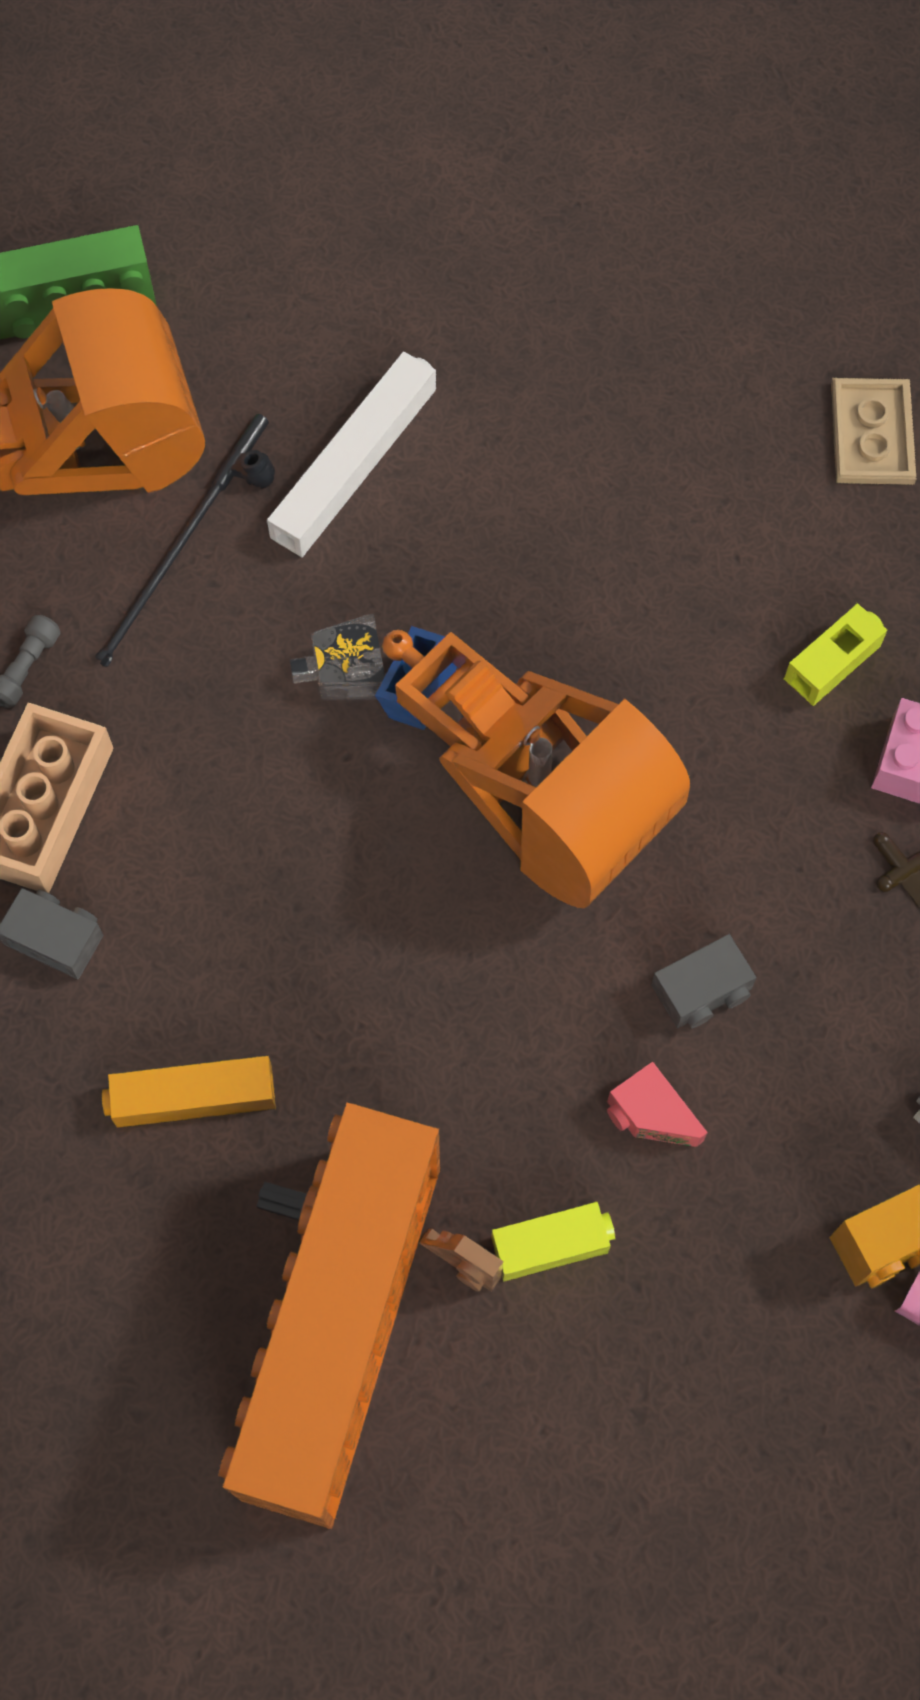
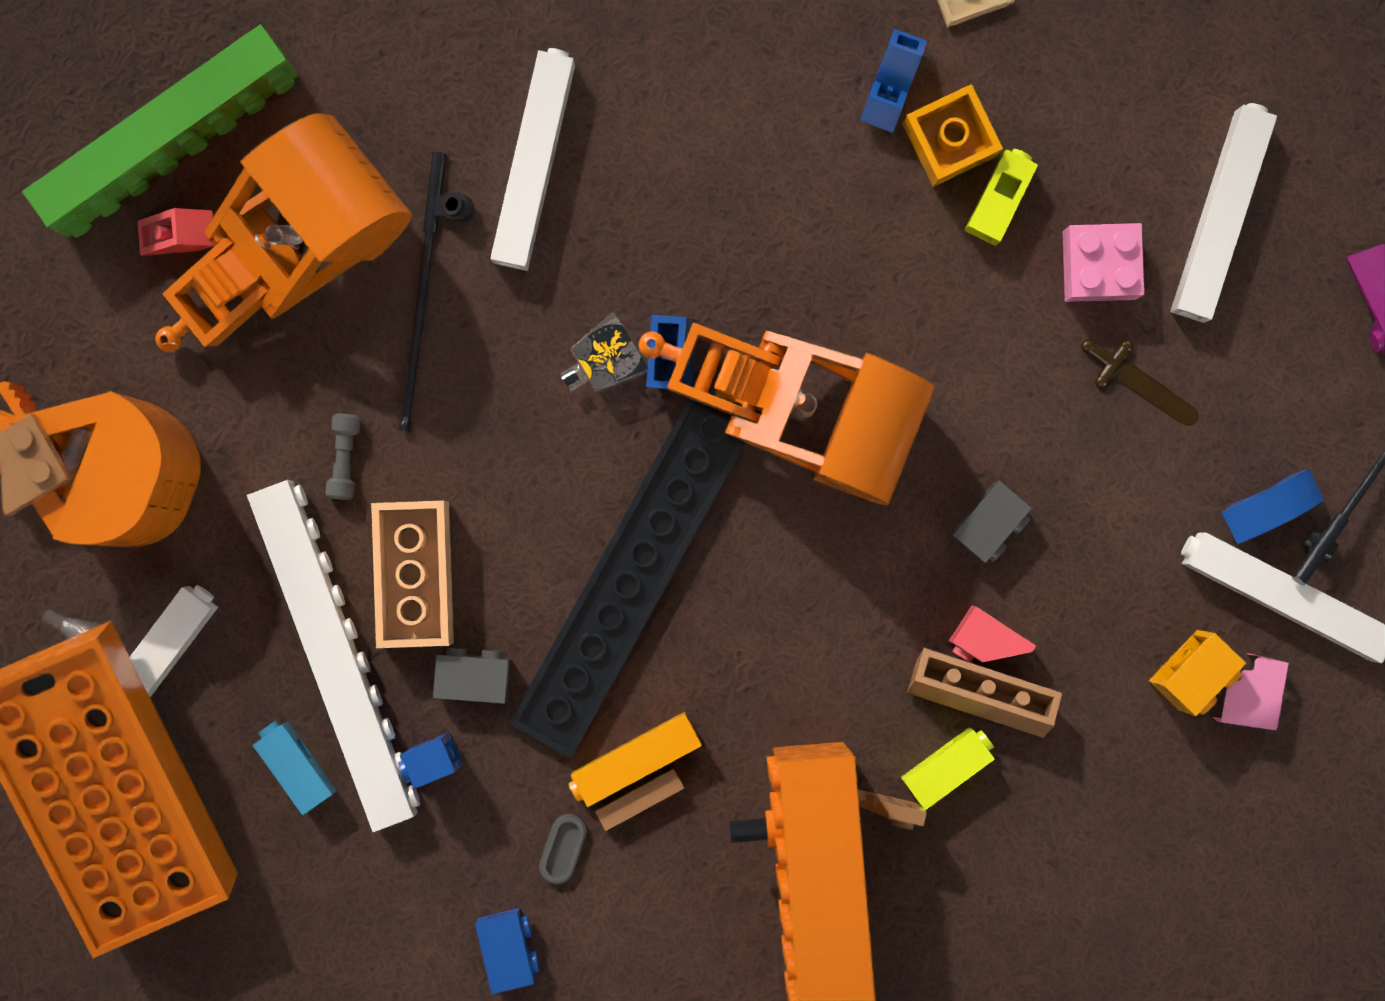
camera: 20 degrees left, 20 degrees up
none -> black plate [509,353,762,758]
none -> dark grey tile [539,813,587,884]
none -> medium nougat piece [595,767,684,831]
none -> blue brick [860,29,927,133]
none -> light orange brick [902,84,1003,187]
none -> medium nougat brick [907,648,1062,738]

